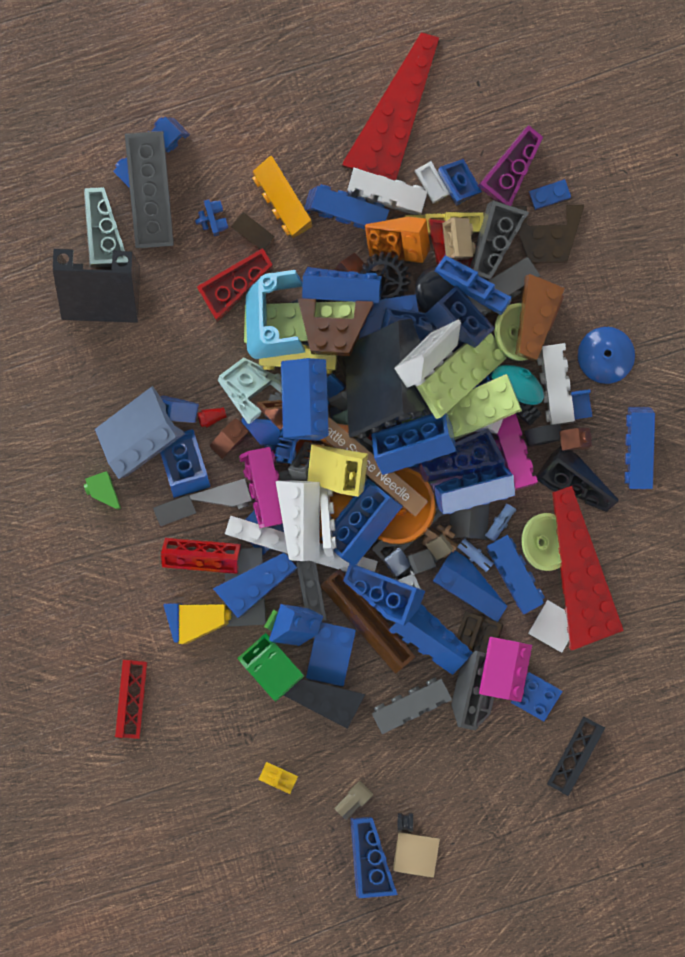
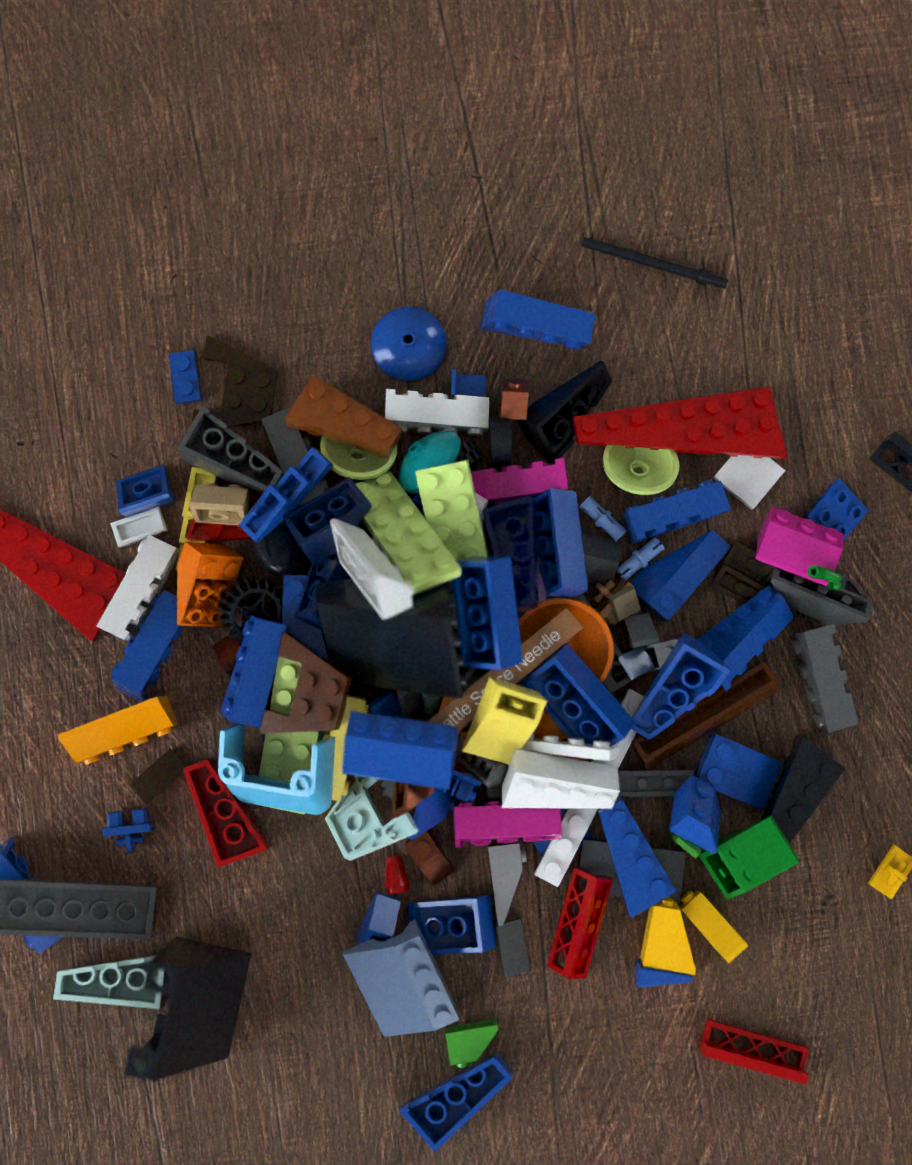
camera: 85 degrees left, 0 degrees up
magenta wedge [478,125,543,206] -> none
none -> blue wedge [399,1052,514,1152]
none -> yellow slope [678,889,749,963]
none -> green arm [808,565,843,590]

